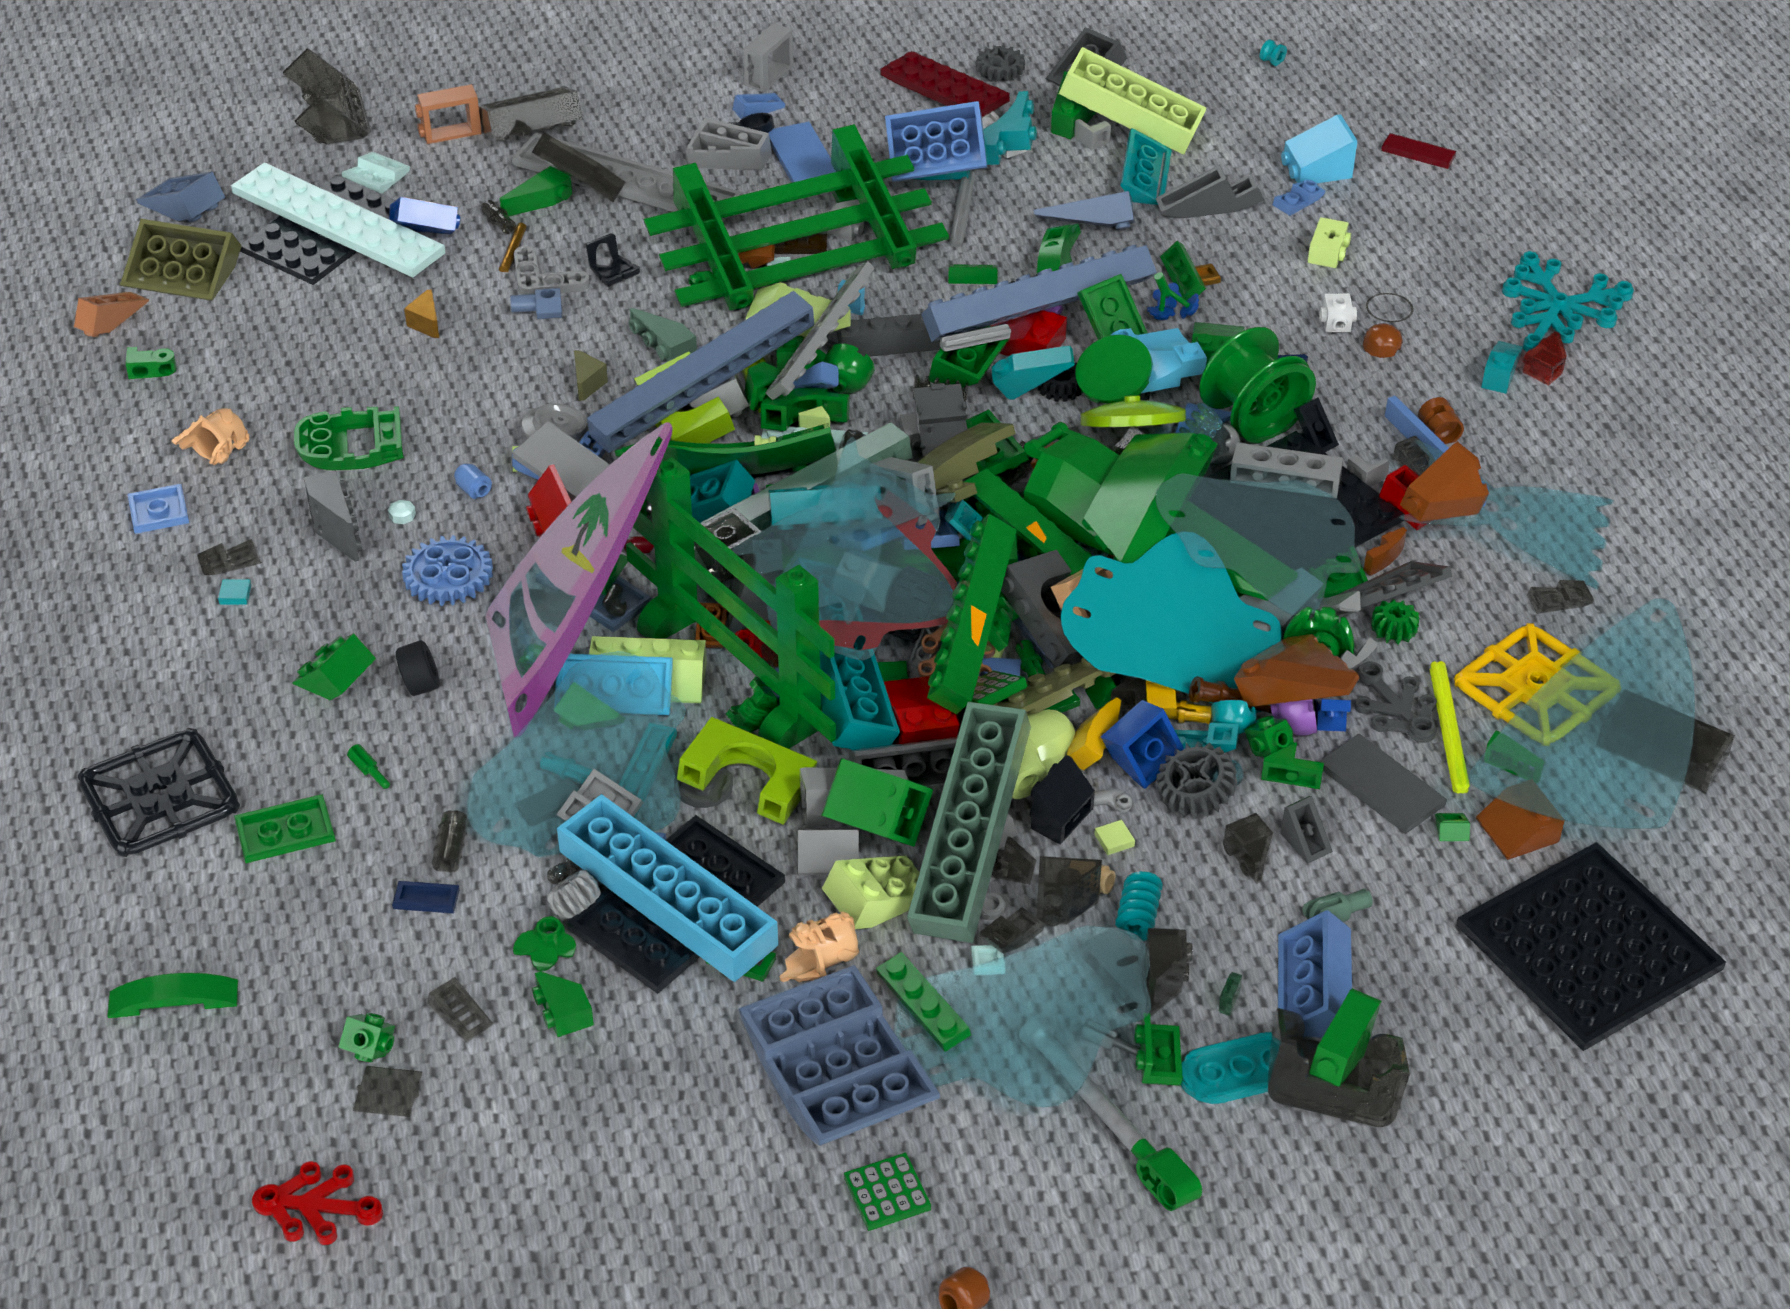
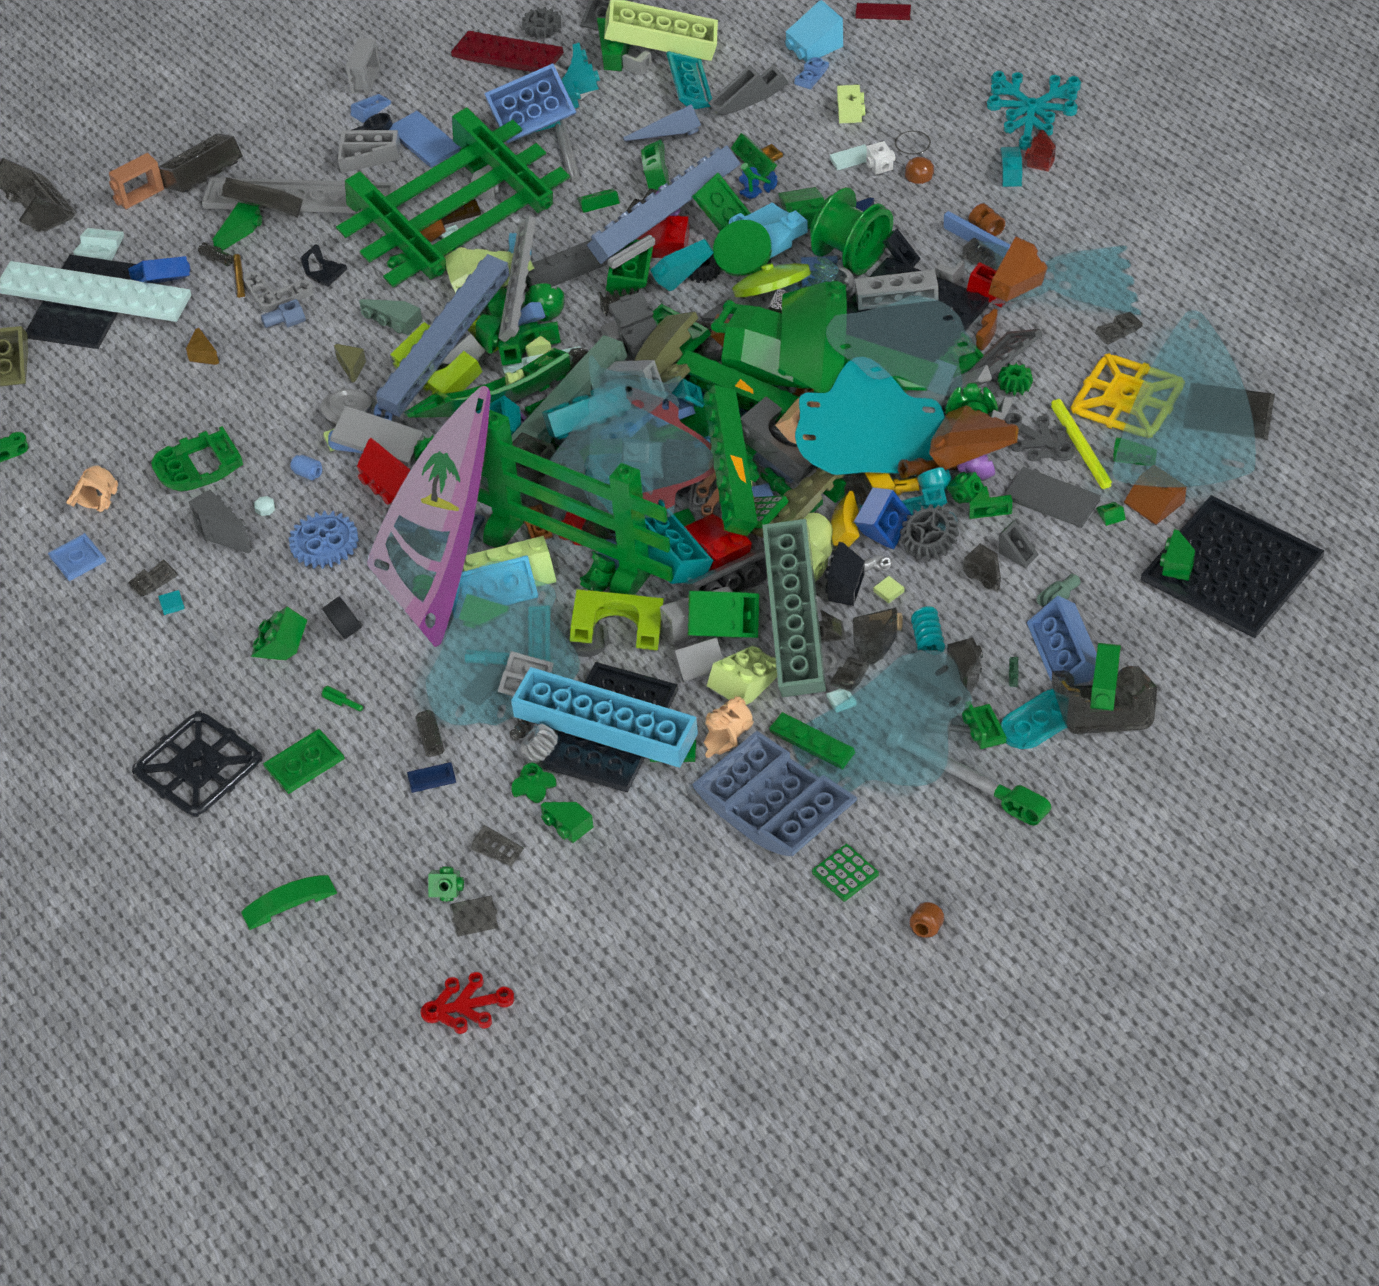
camera: 15 degrees left, 5 degrees up
blue slope [1315,699,1351,732] -> none
none -> light aqua tile [830,144,867,170]
none -> green slope [1160,529,1195,581]

